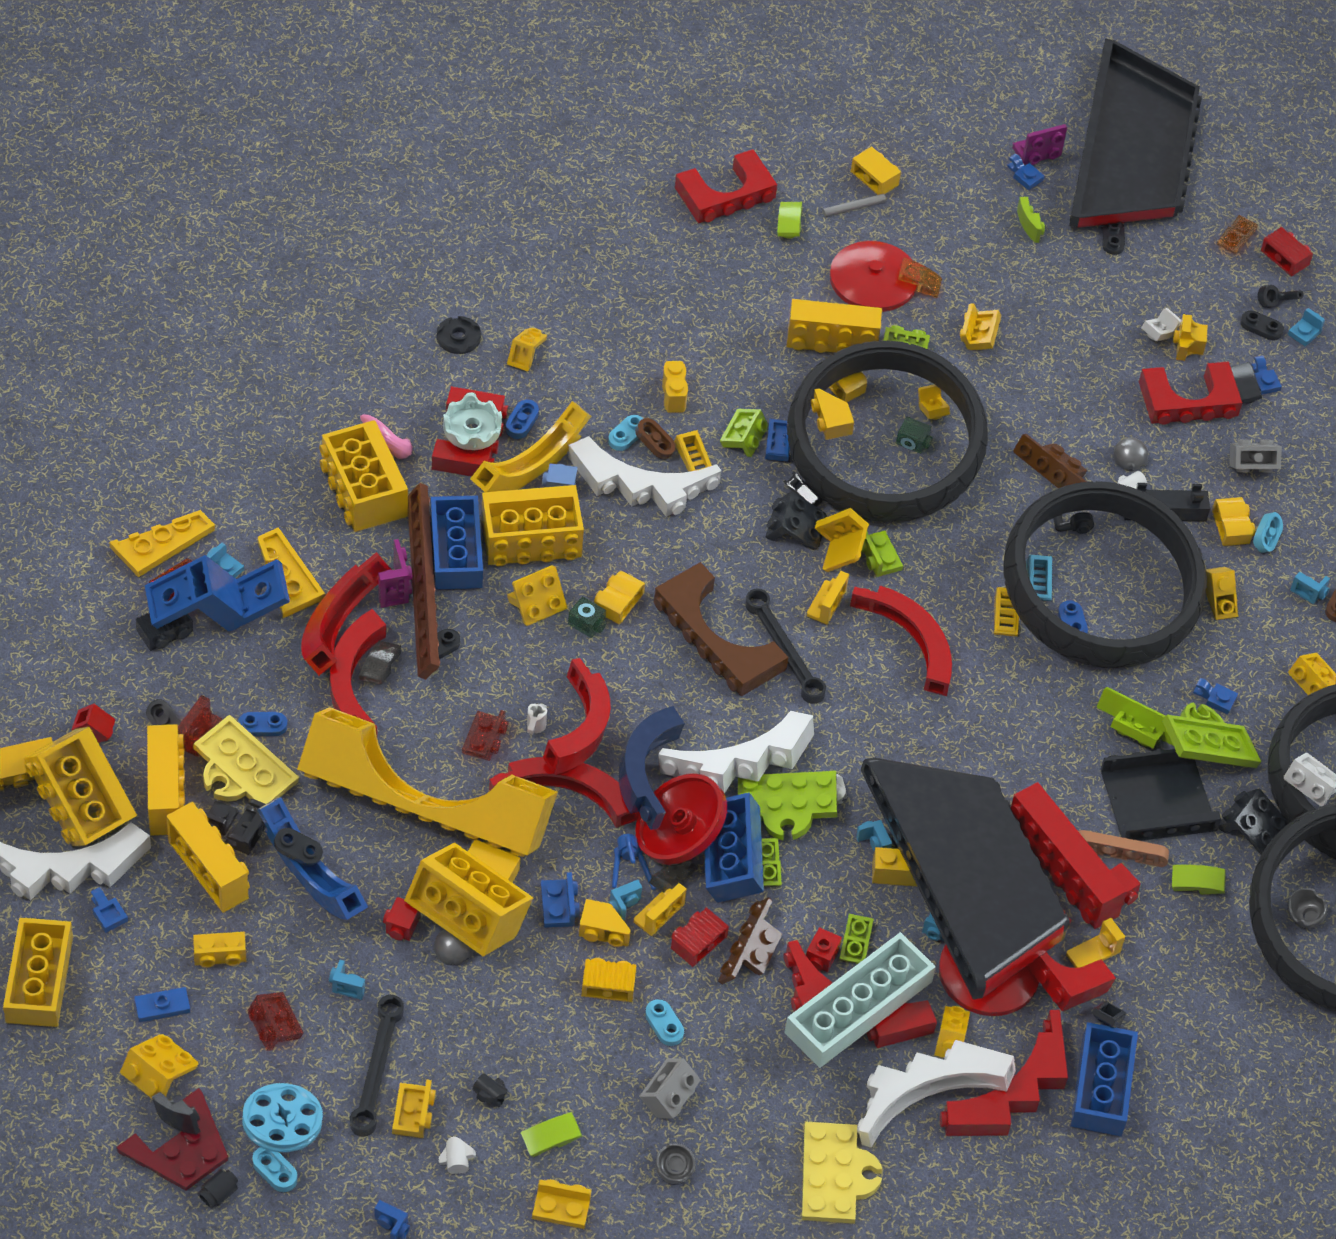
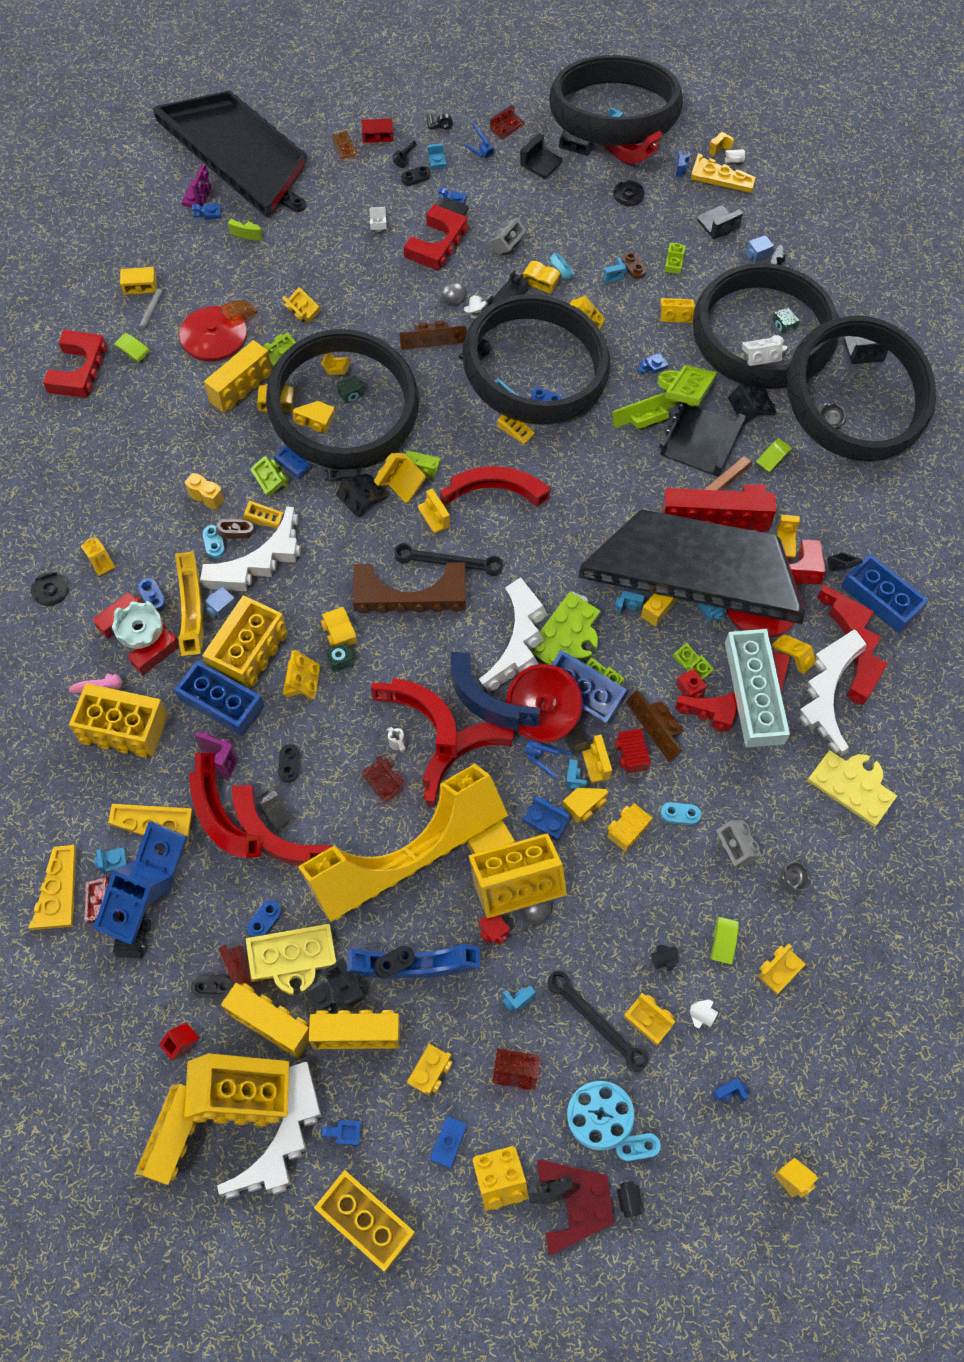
camera: 50 degrees left, 10 degrees up
copper plate [408,483,440,680] -> none
yellow brick [1173,314,1208,361] -> none

